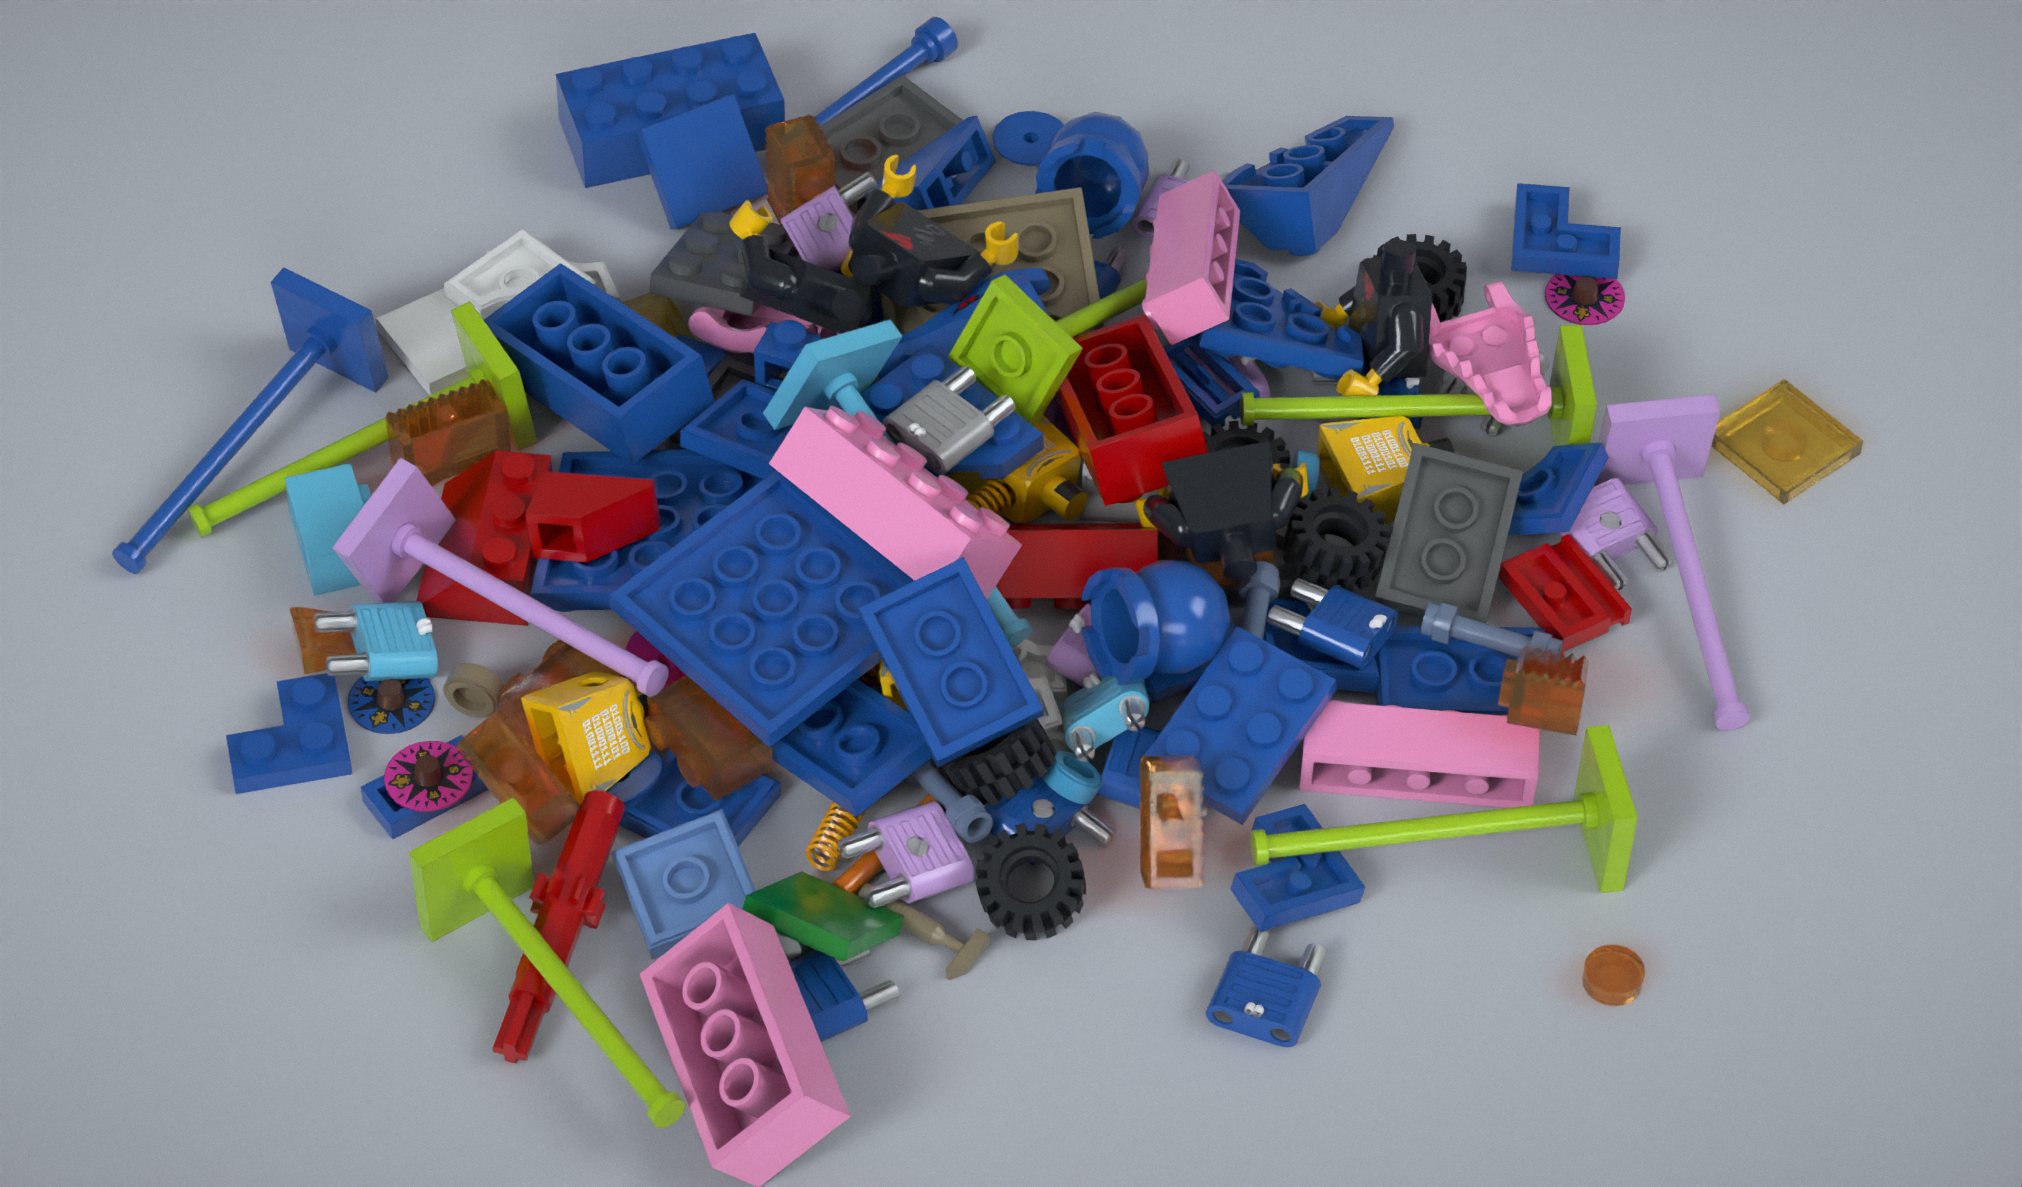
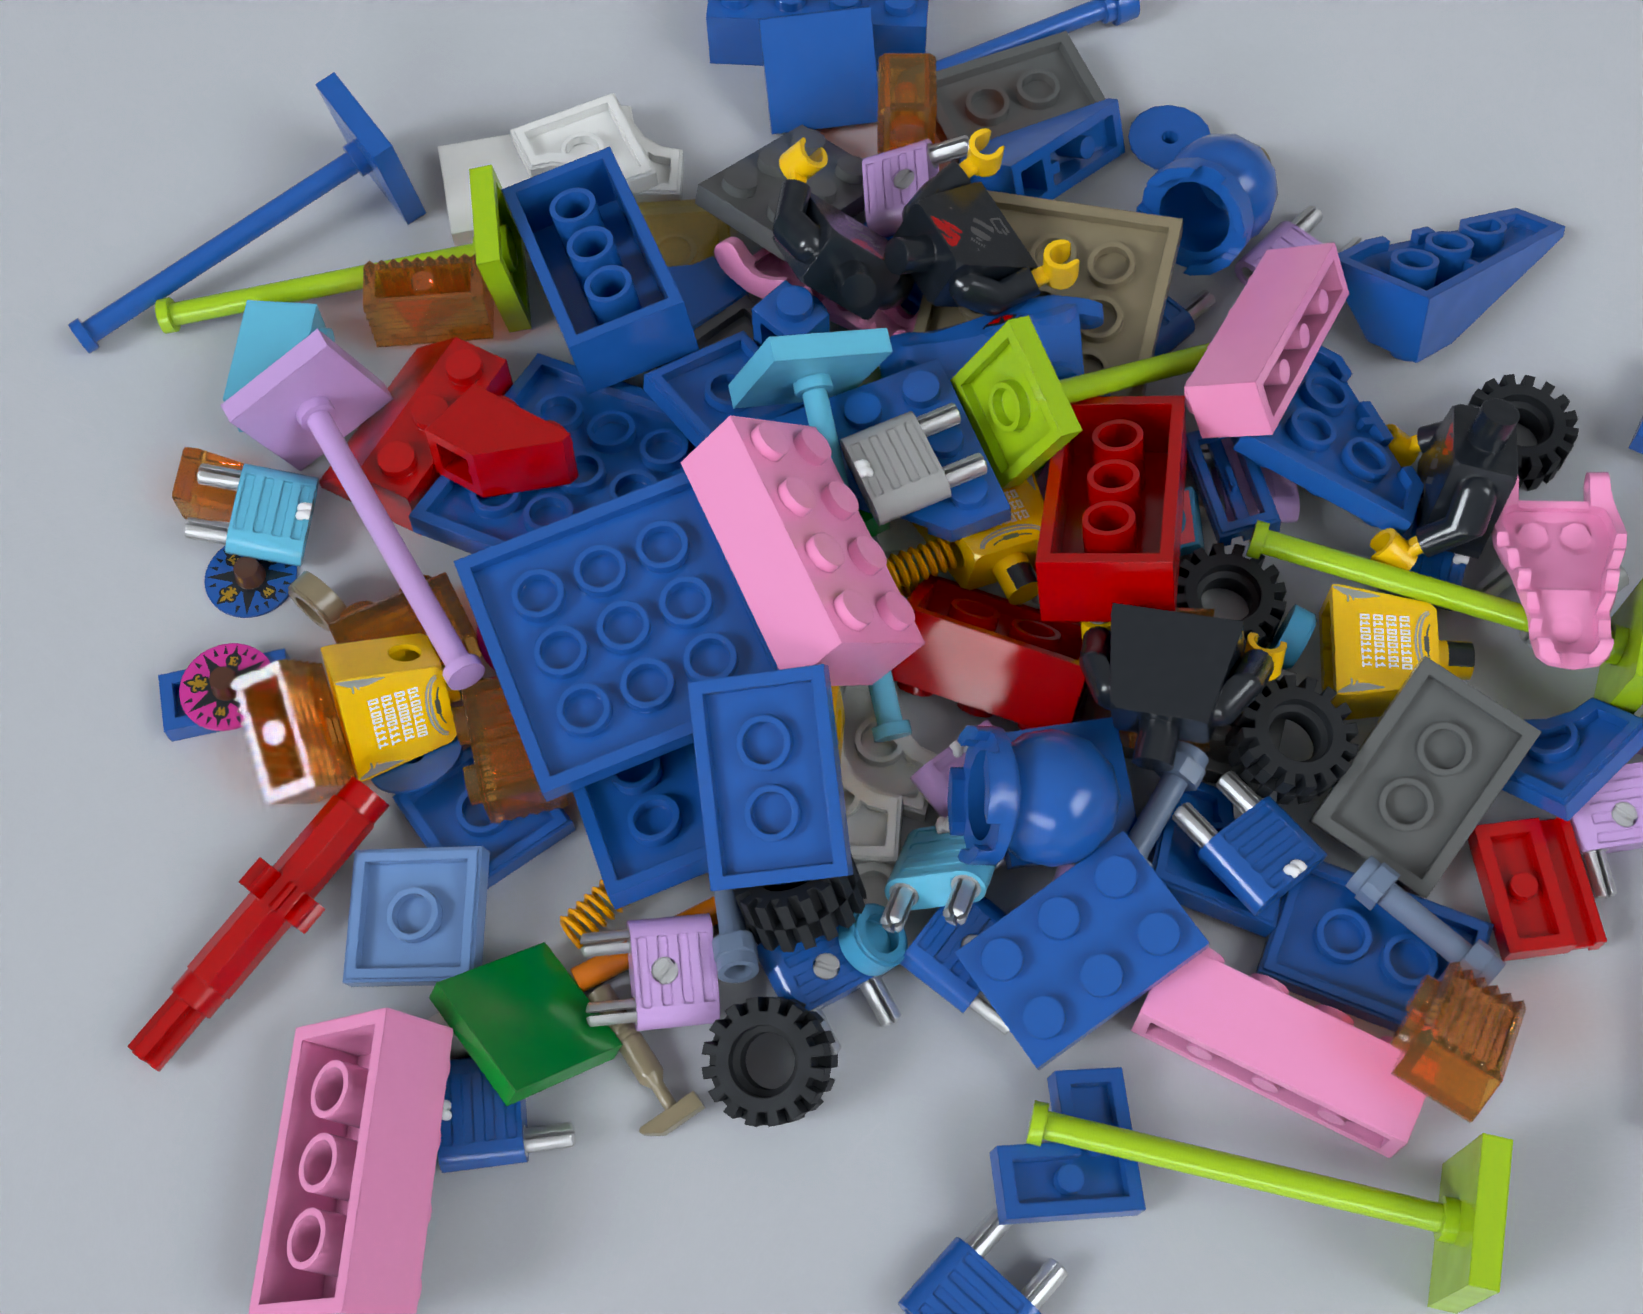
camera: 25 degrees right, 15 degrees up
blue plate [226,673,352,794] -> none
lime tile [409,797,686,1128] -> none
clear orange brick [1140,755,1205,889] -> none

